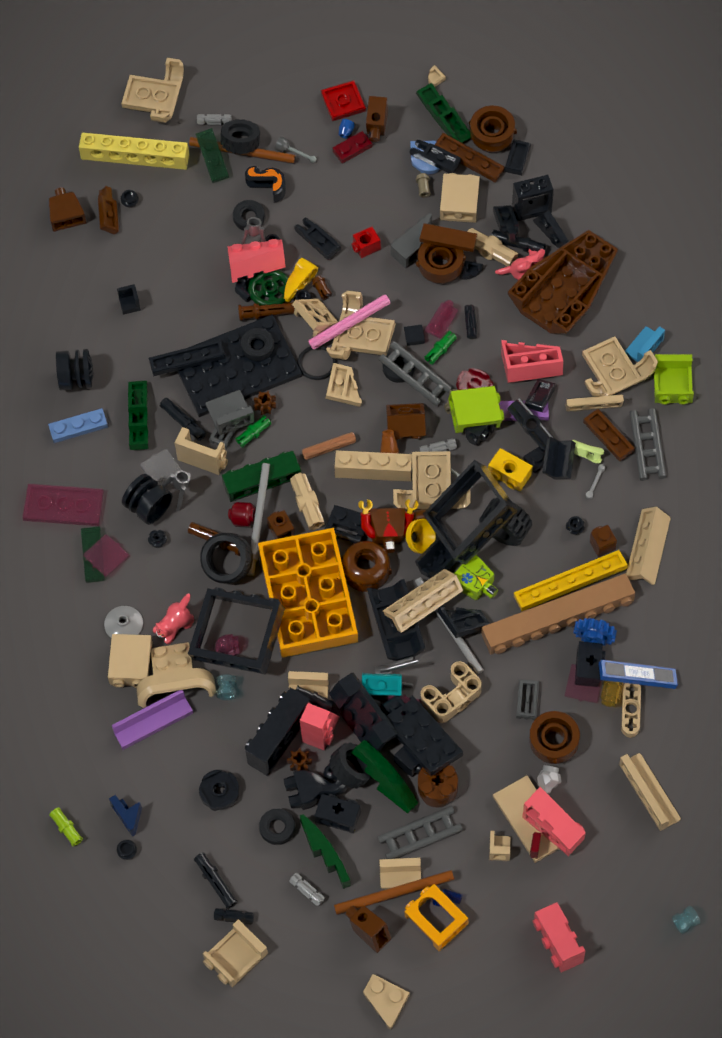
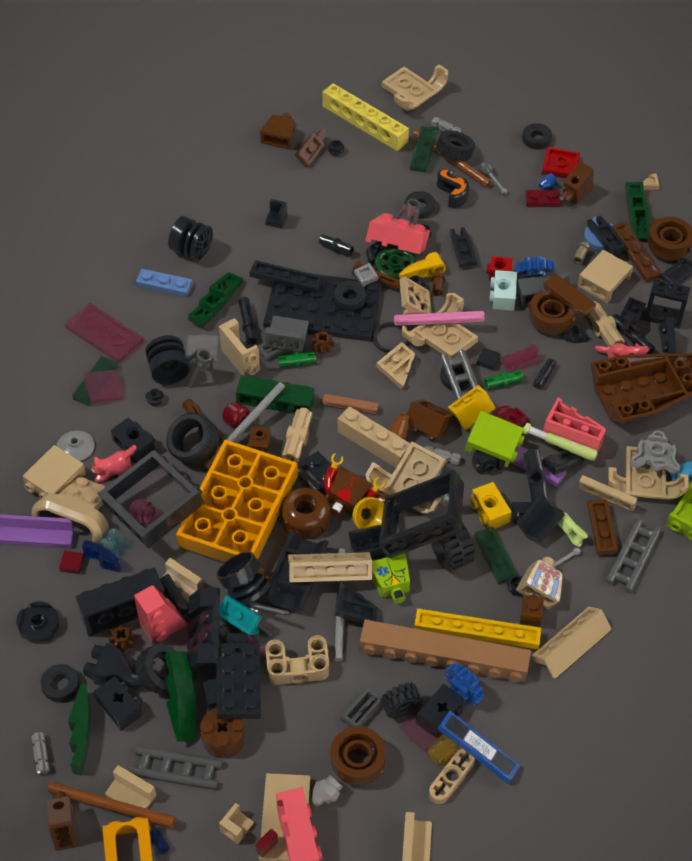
camera: 30 degrees right, 10 degrees down
none -> dark red tile [59,550,85,574]
none -> clear blue slope [82,540,121,573]
none -> black brick [111,417,155,462]
none -> black wheel [216,551,271,605]
none -> black pin [319,234,354,256]
none -> light grey tile [354,263,378,286]
none -> black tyre [380,682,423,719]
none -> yellow panel [448,385,495,430]
none -> clear green tile [474,527,517,585]
none -> light aqua brick [489,270,517,311]
none -> blue gear [516,256,555,278]
none -> tan torso [516,557,562,610]
none -> black tyre [522,123,552,149]
none -> yellowish green piece [523,423,598,461]
none -> light grey tile [630,431,681,474]

